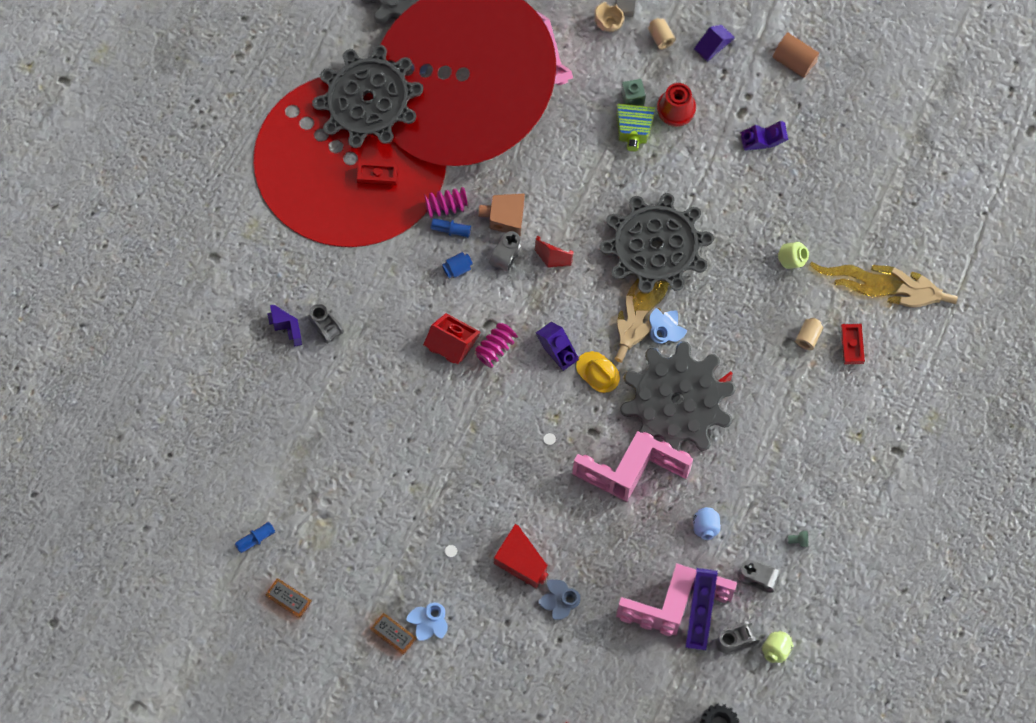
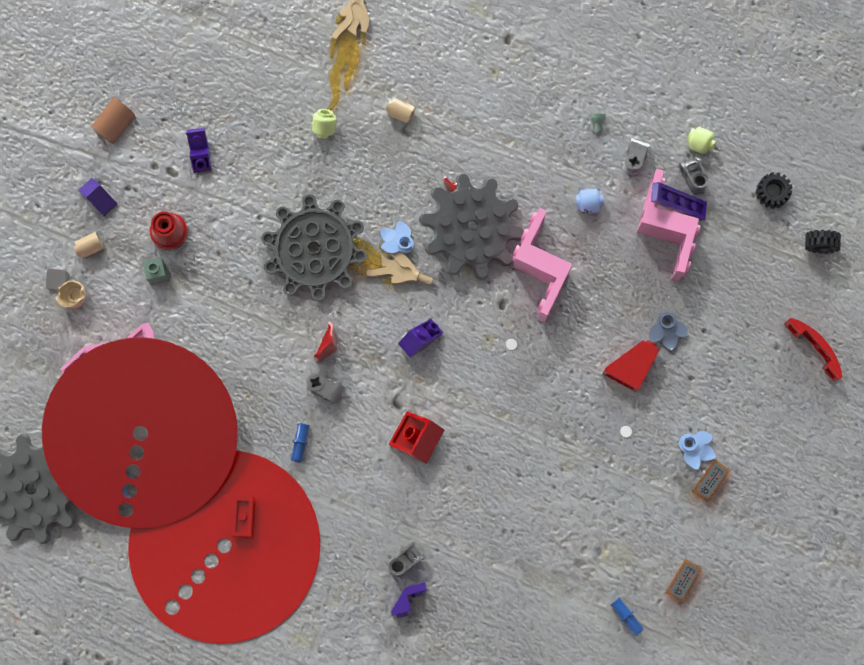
camera: 85 degrees left, 10 degrees up
dark grey plate [312,45,423,148] -> none
dark pink piece [425,187,468,218] -> none
blue brick [442,252,473,279] -> none
dark pink piece [475,323,518,368] -> none
nougat torso [478,194,525,236] -> none
yellow piece [576,351,620,393] -> none
lime torso [616,104,655,152] -> none
red plate [841,324,865,365] -> none

